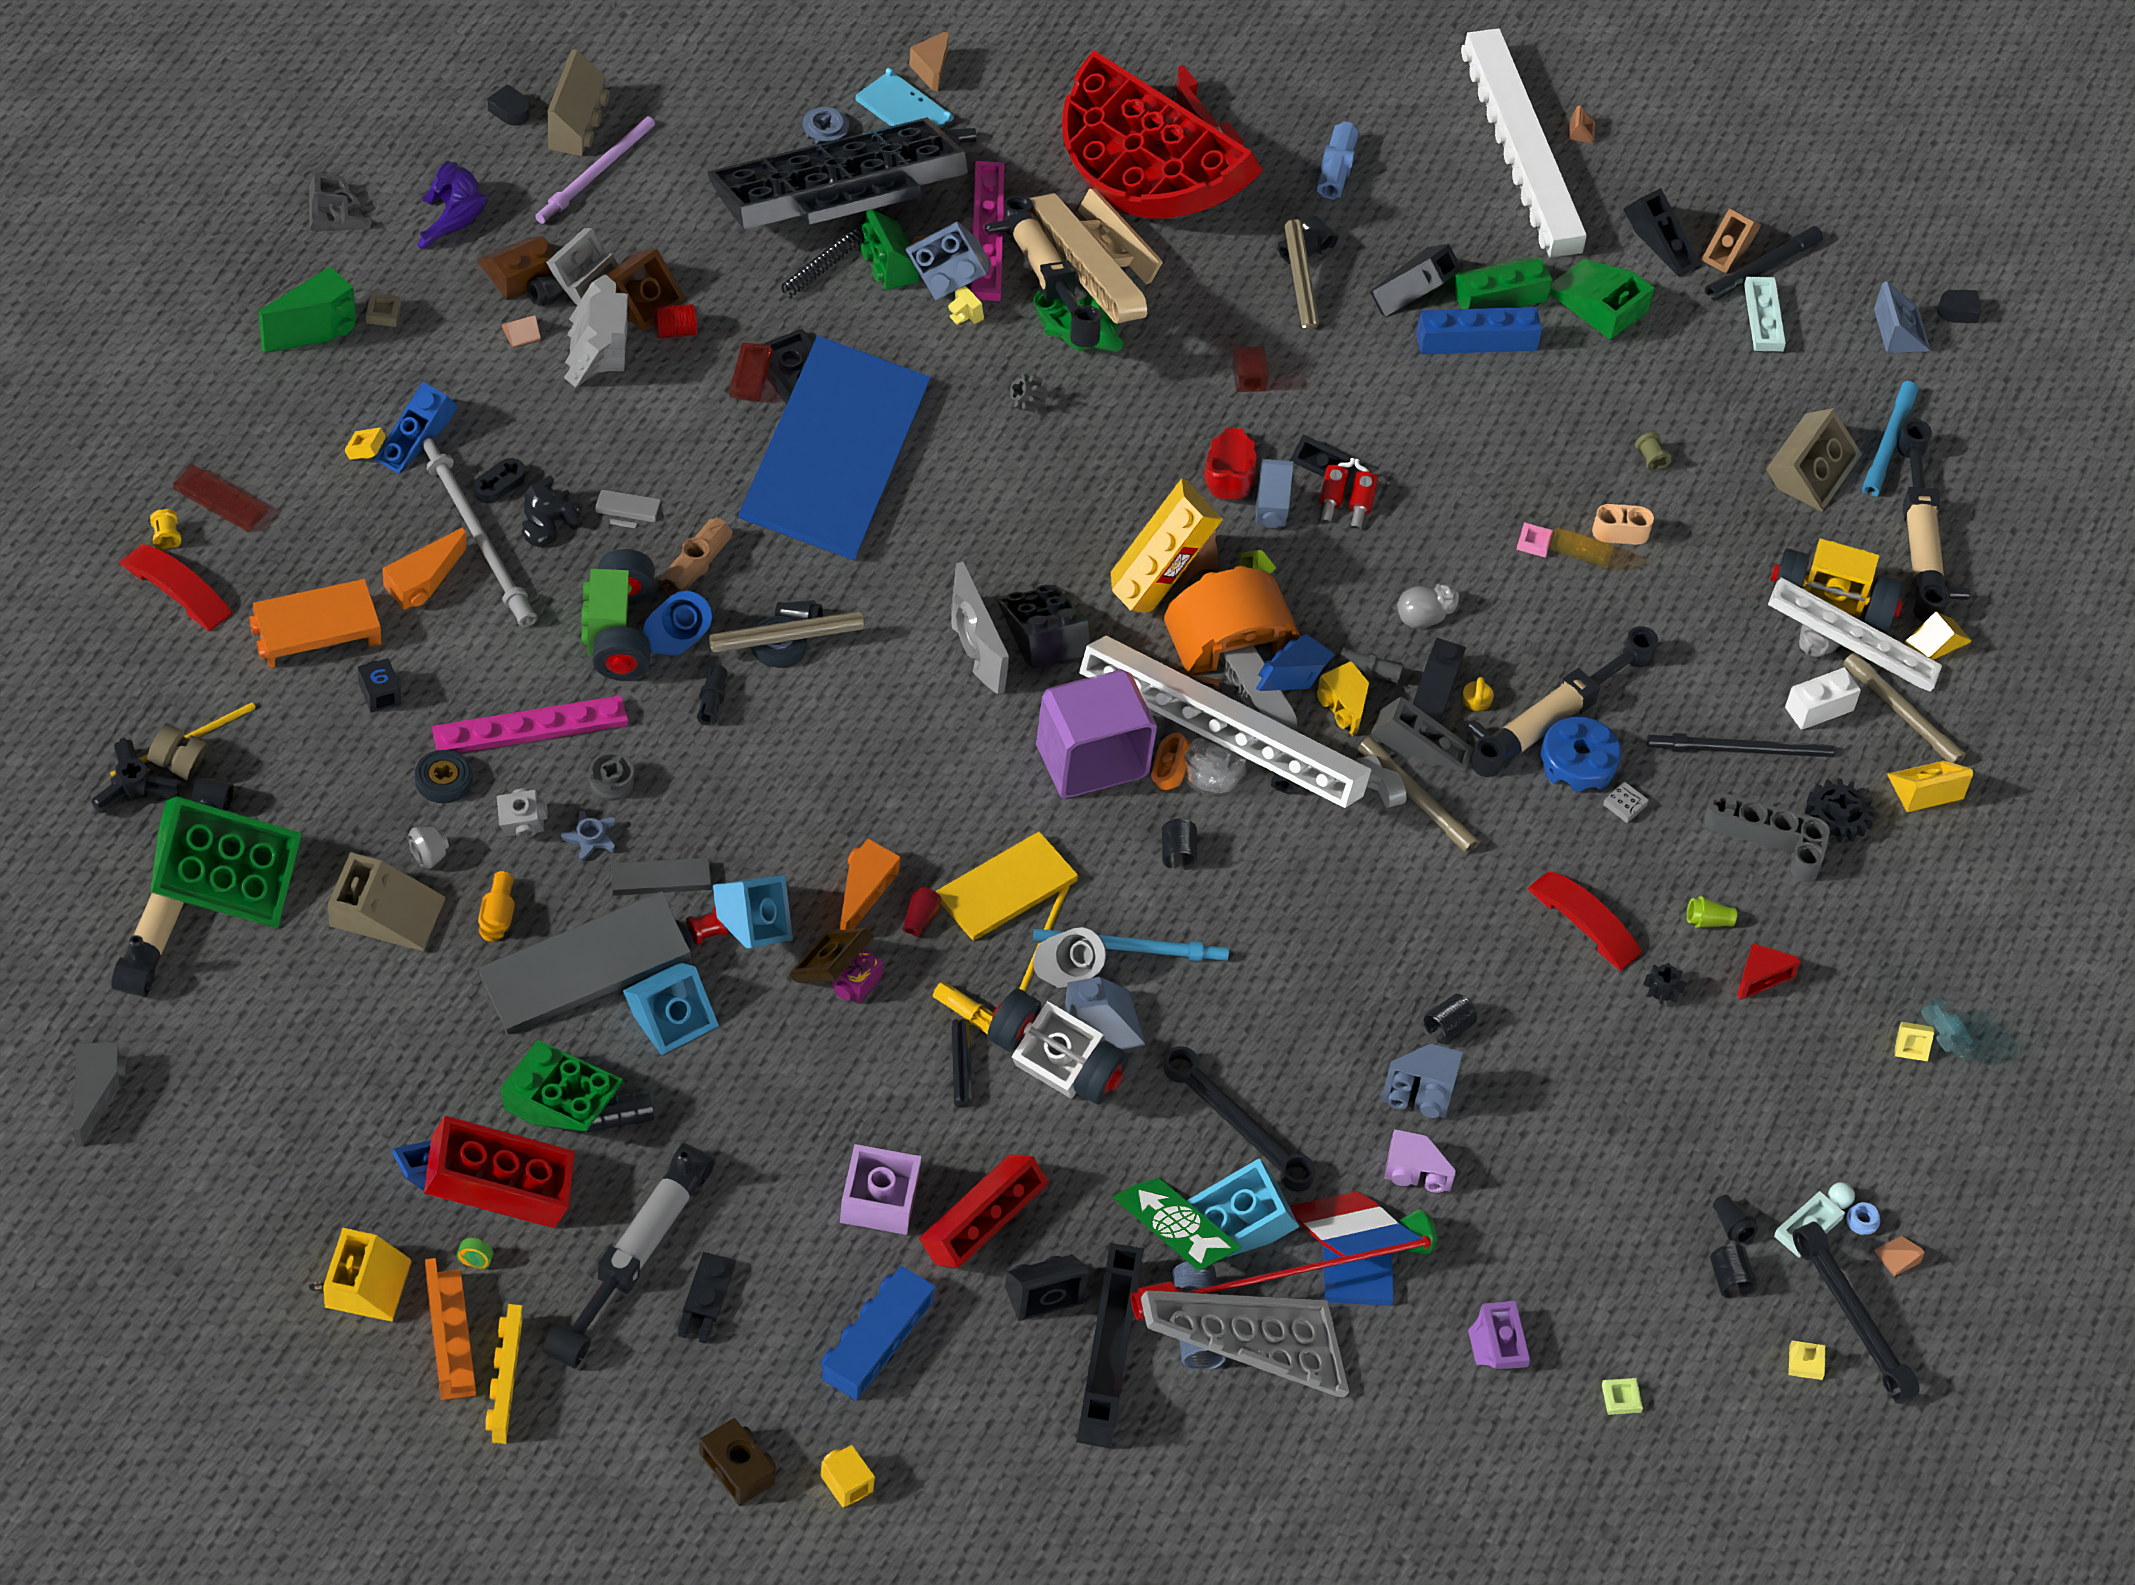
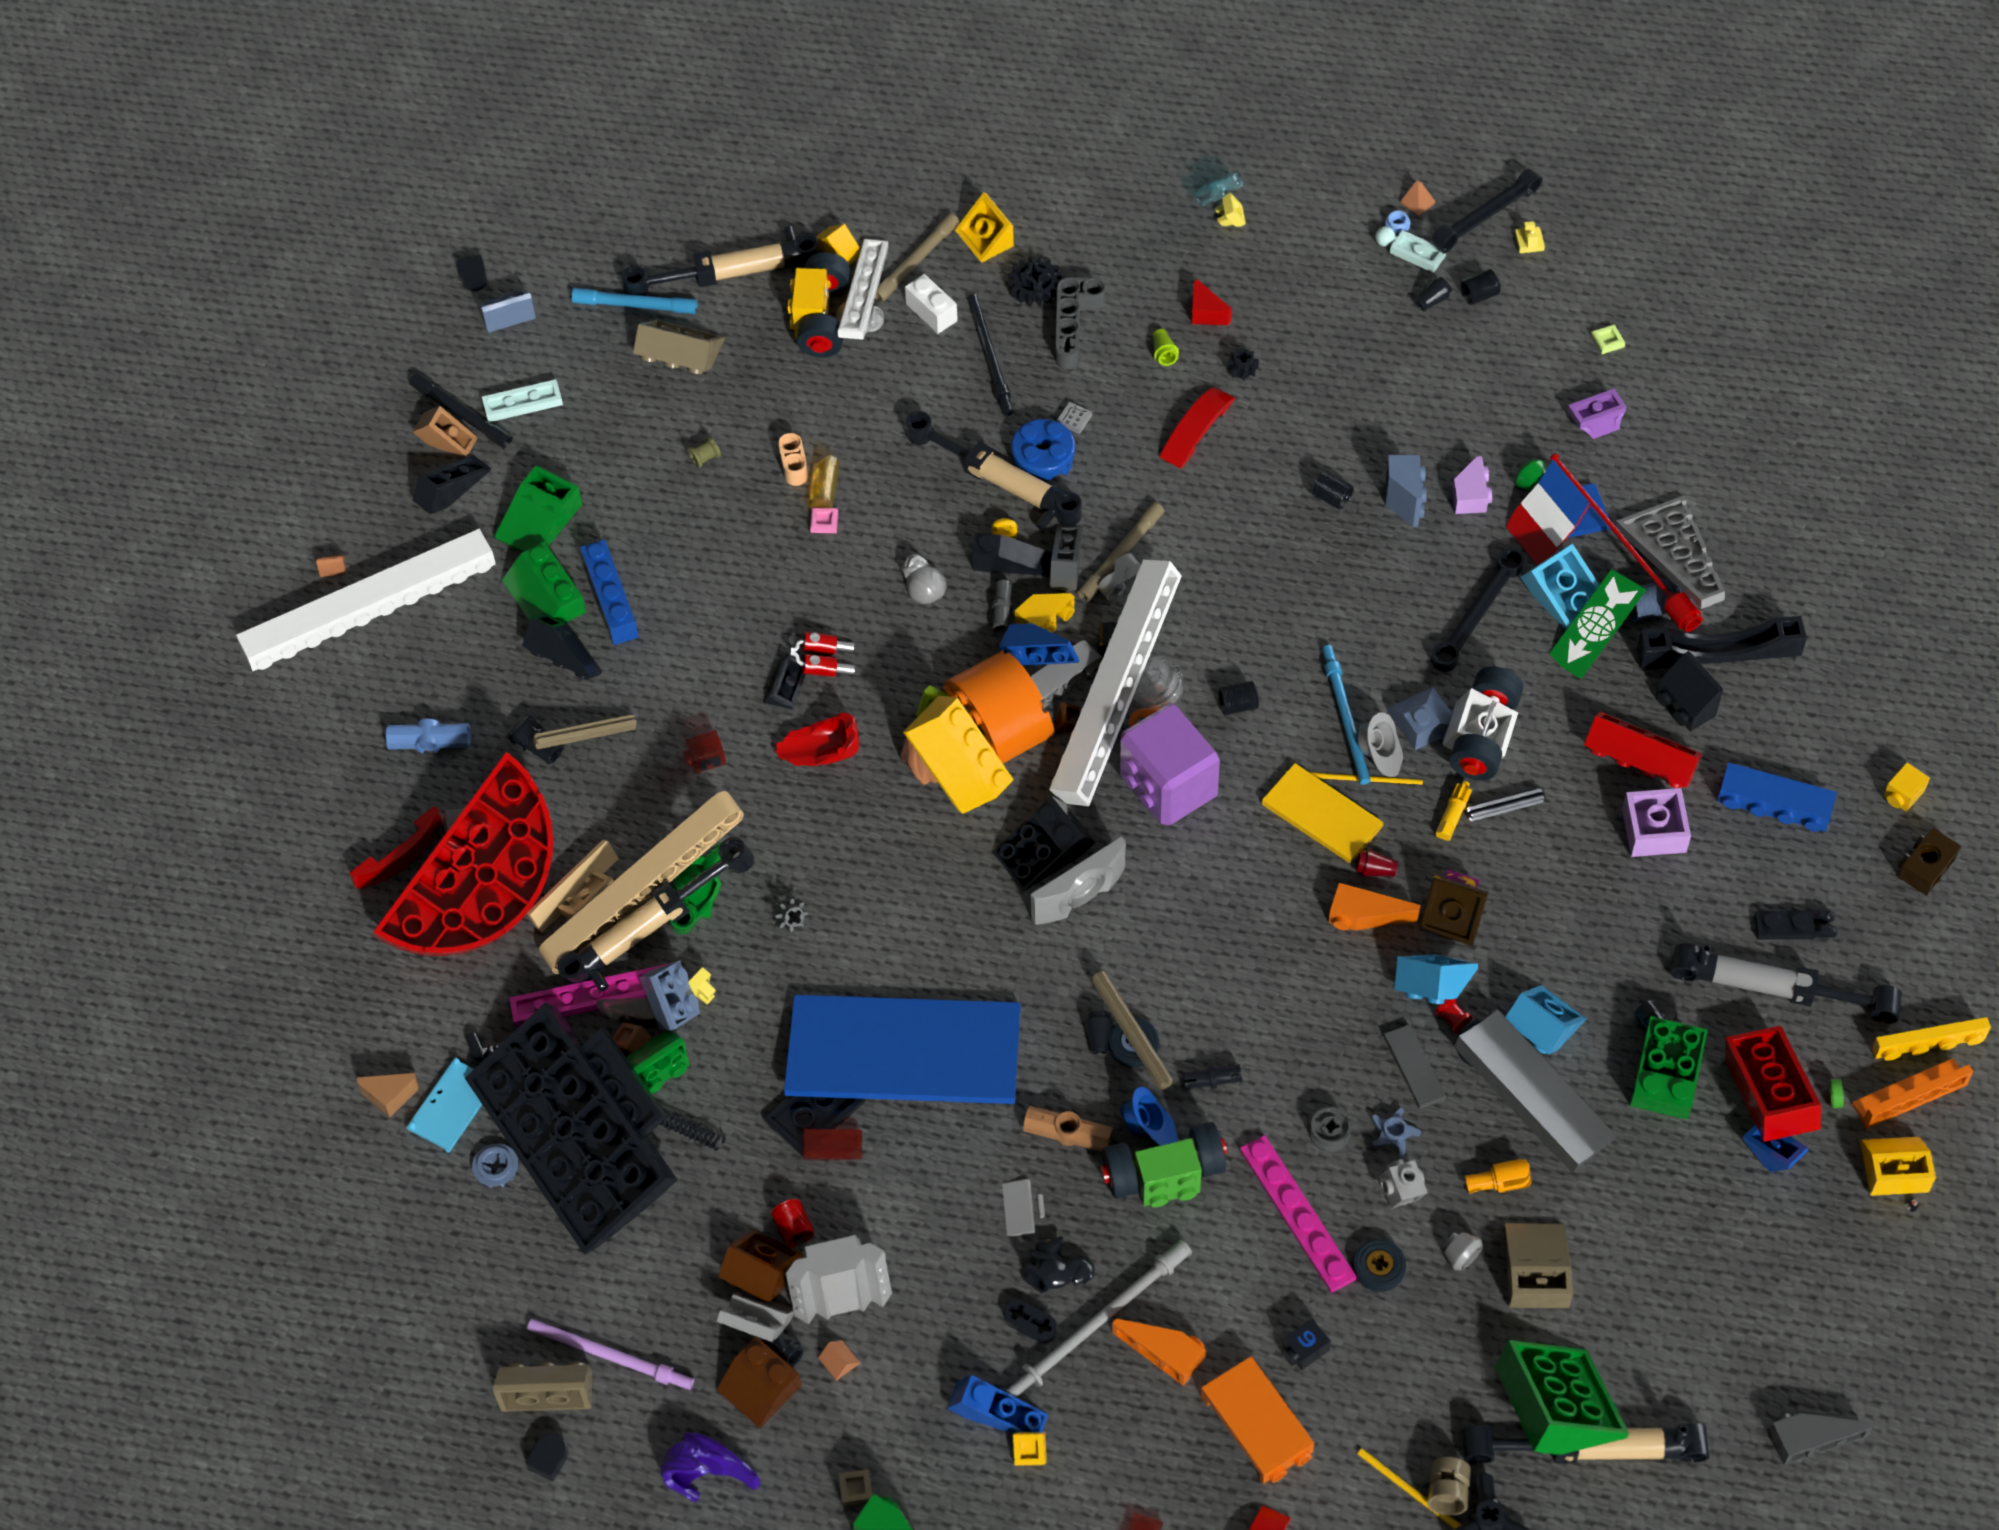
camera: 95 degrees left, 5 degrees up
sand blue slope [1255,459,1293,528] -> none

